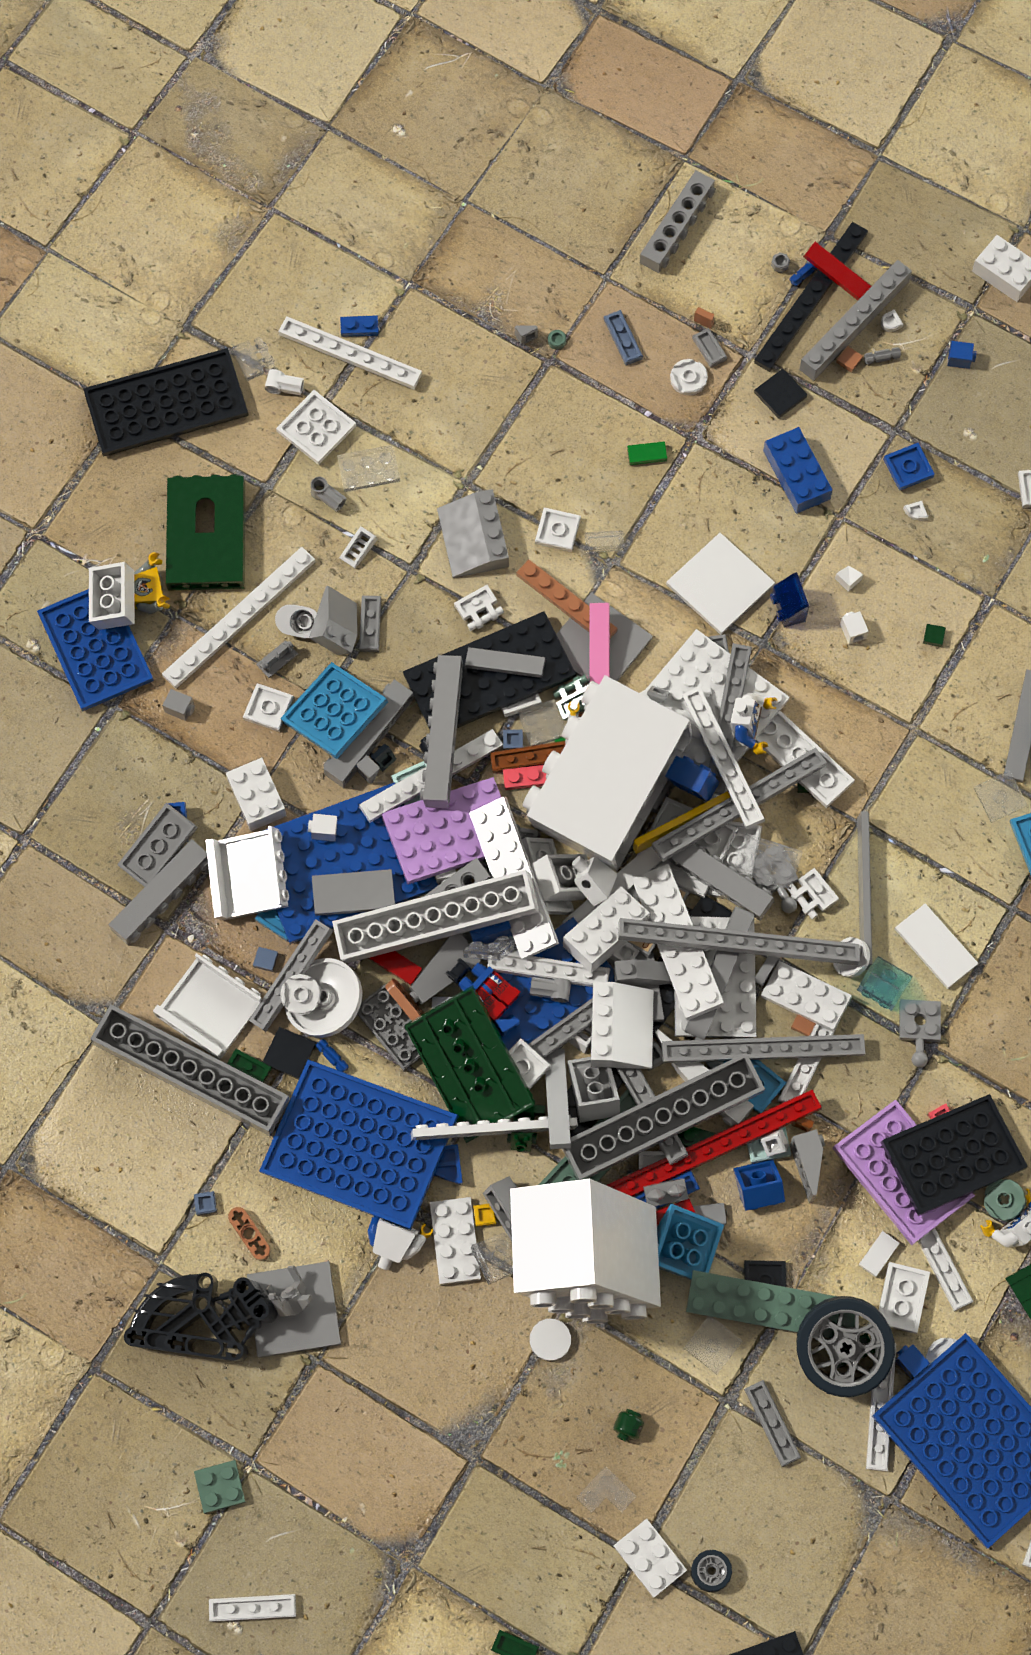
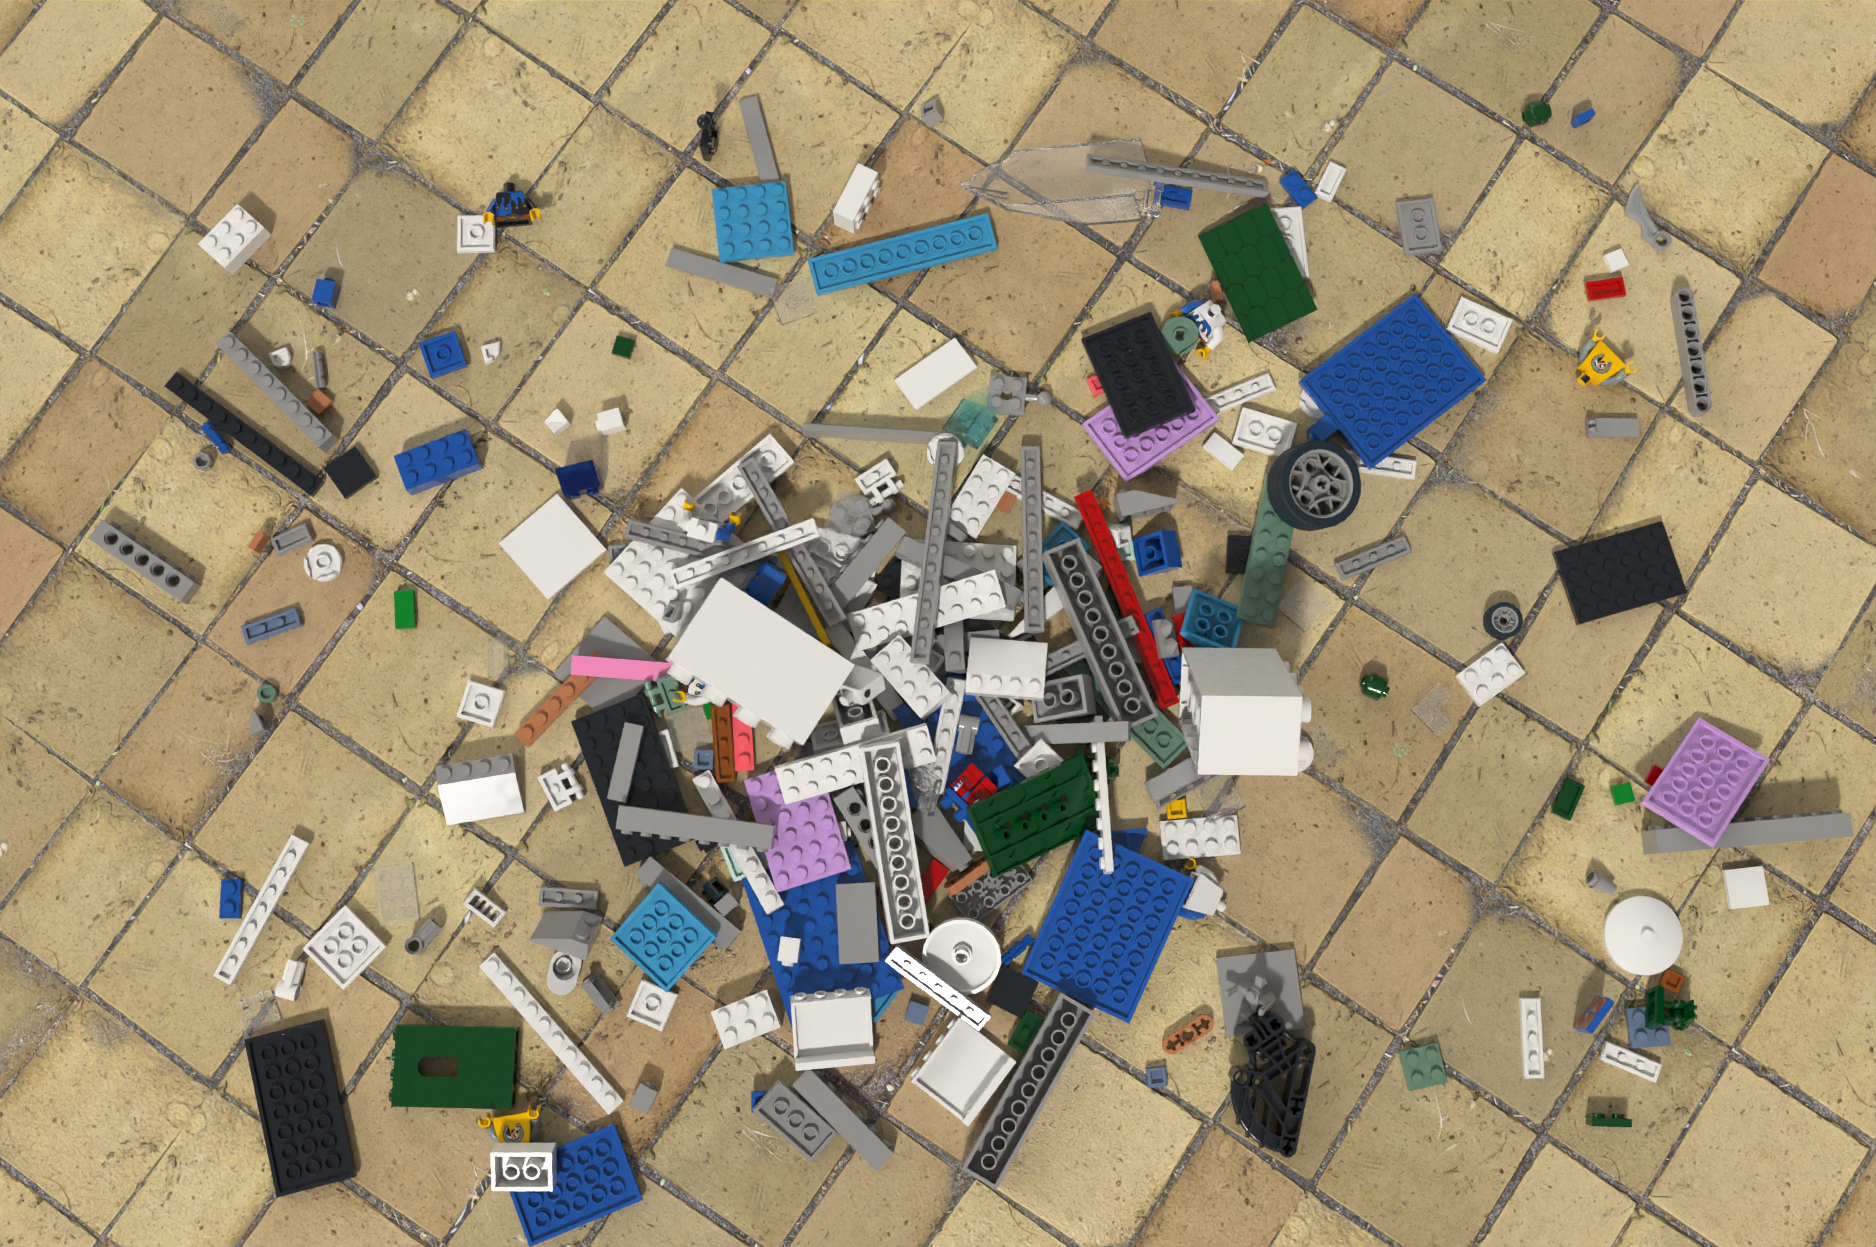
camera: 90 degrees left, 10 degrees up
white tile [280,974,321,1015] -> none
black bush [446,958,472,985] -> none
red tile [803,241,872,301] -> none

